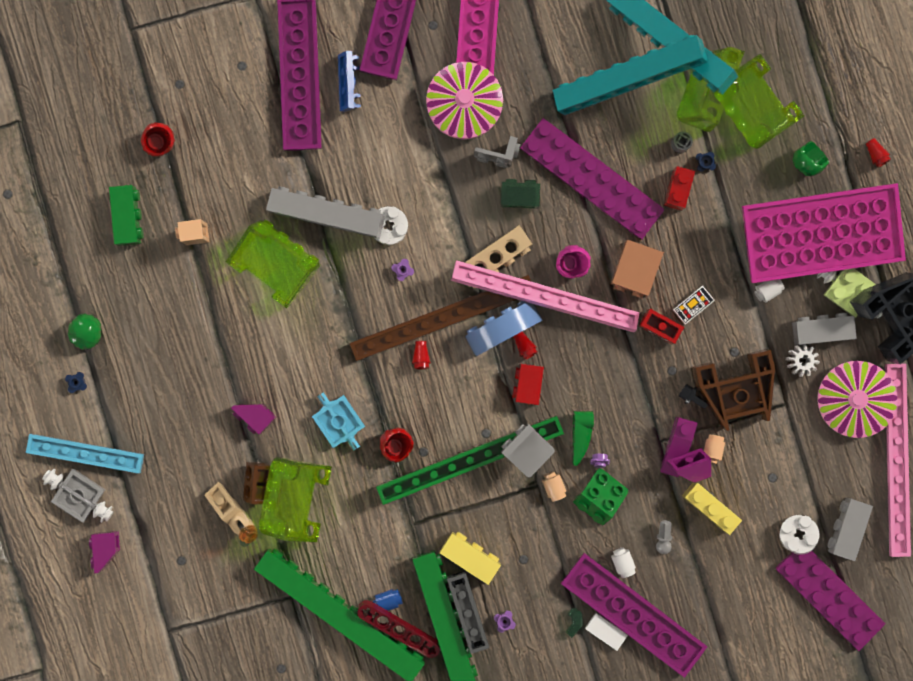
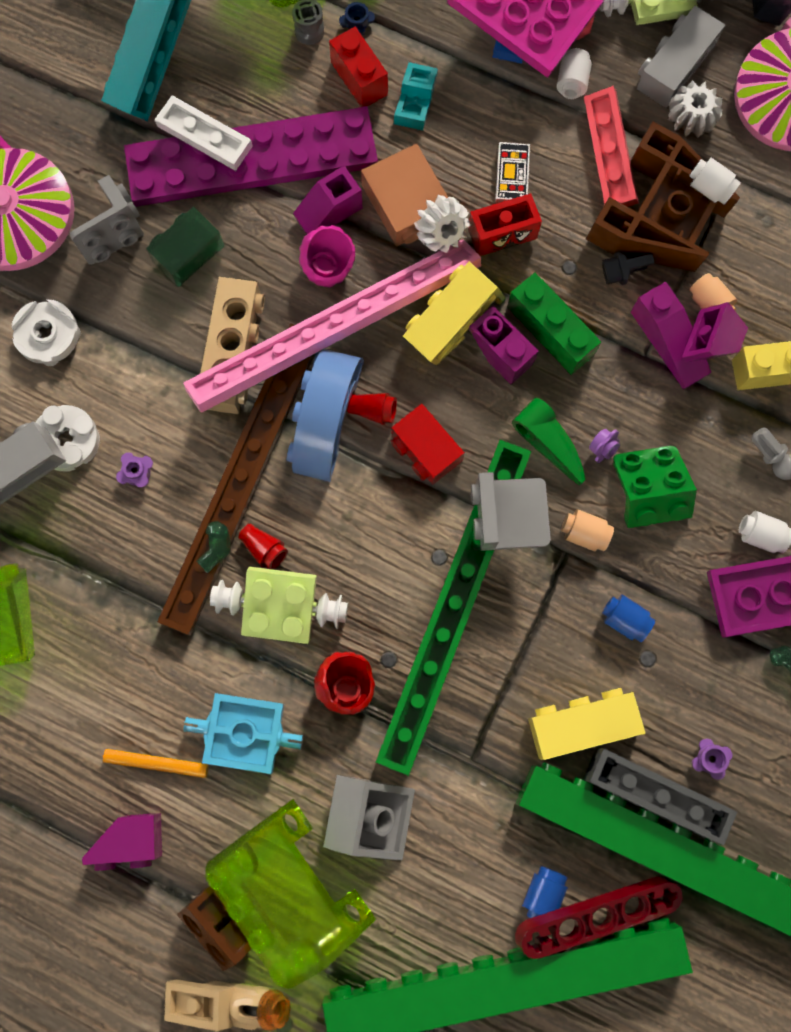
camera: 45 degrees left, 10 degrees down
none -> white plate [12,300,81,366]
none -> light orange bar [103,749,209,778]
none -> white plate [155,96,253,171]
none -> clear green arm [196,521,230,573]
none -> yellowish green plate [210,567,348,644]
none -> magenta slope [293,166,363,235]
none -> light grey slope [323,775,415,860]
none -> teal slope [394,62,438,131]
none -> light yellow wedge [403,261,506,366]
none -> white gear [414,195,471,253]
none -> magenta slope [469,306,539,385]
none -> green brick [507,272,601,375]
none -> coral plate [584,86,639,207]
none -> blue brick [602,594,656,642]
none -> white brick [689,157,741,205]

